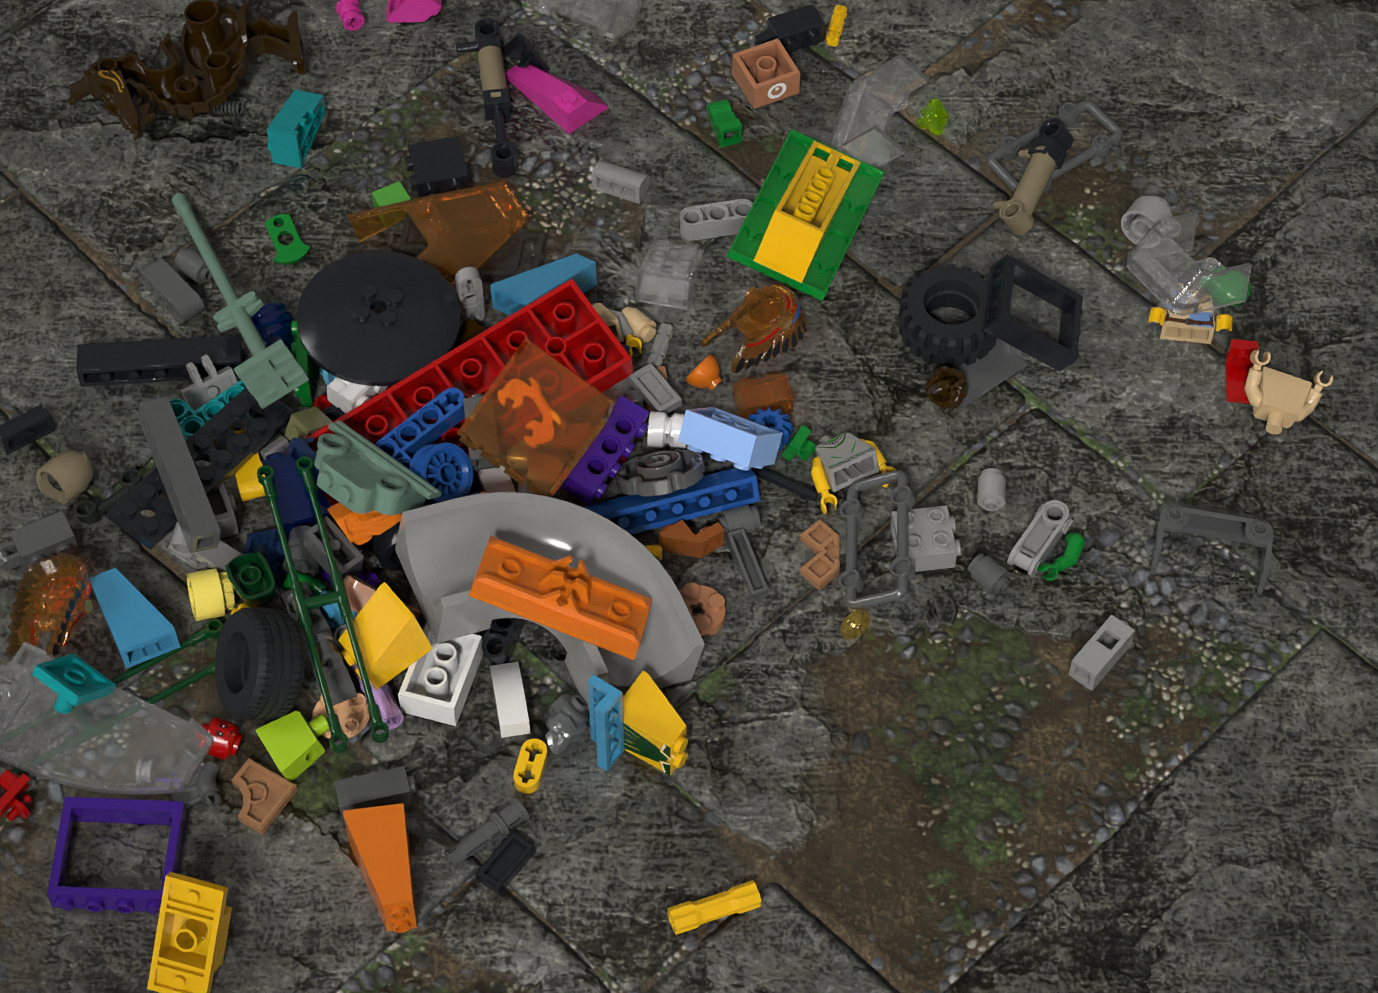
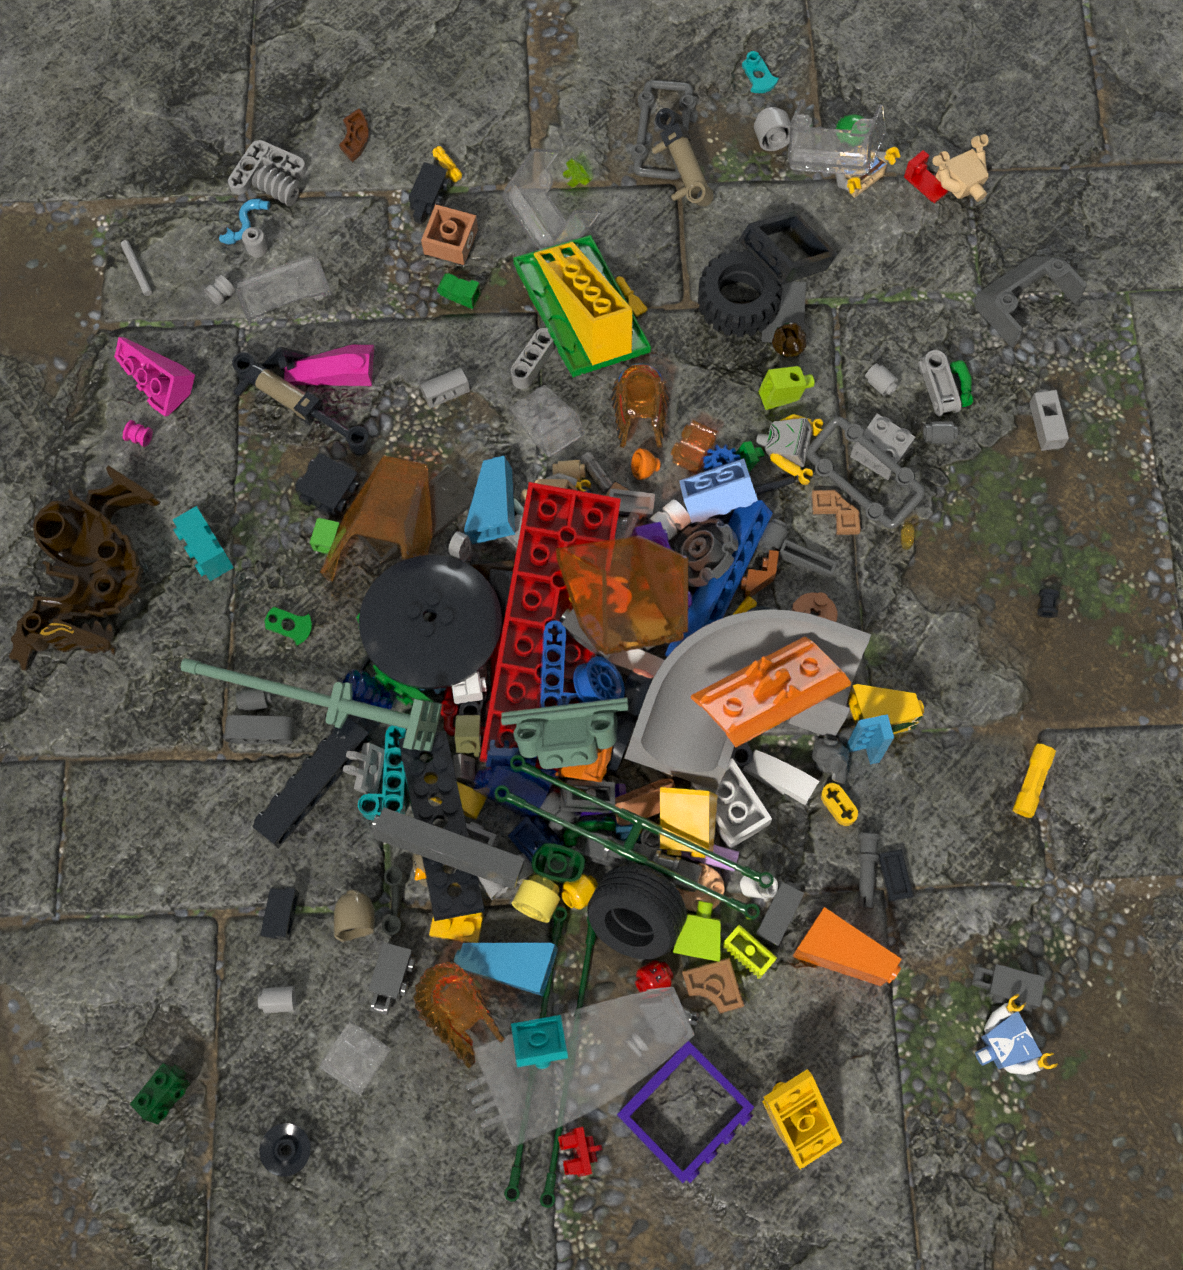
camera: 45 degrees left, 15 degrees up
none -> yellow bracket [429,913,484,943]
none -> yellow piece [615,276,648,317]
none -> neon yellow brick [723,925,777,979]
none -> white brick [740,876,778,899]
none -> teal piece [742,51,779,93]
none -> lime torso [758,366,814,410]
none -> black bush [1037,589,1060,618]

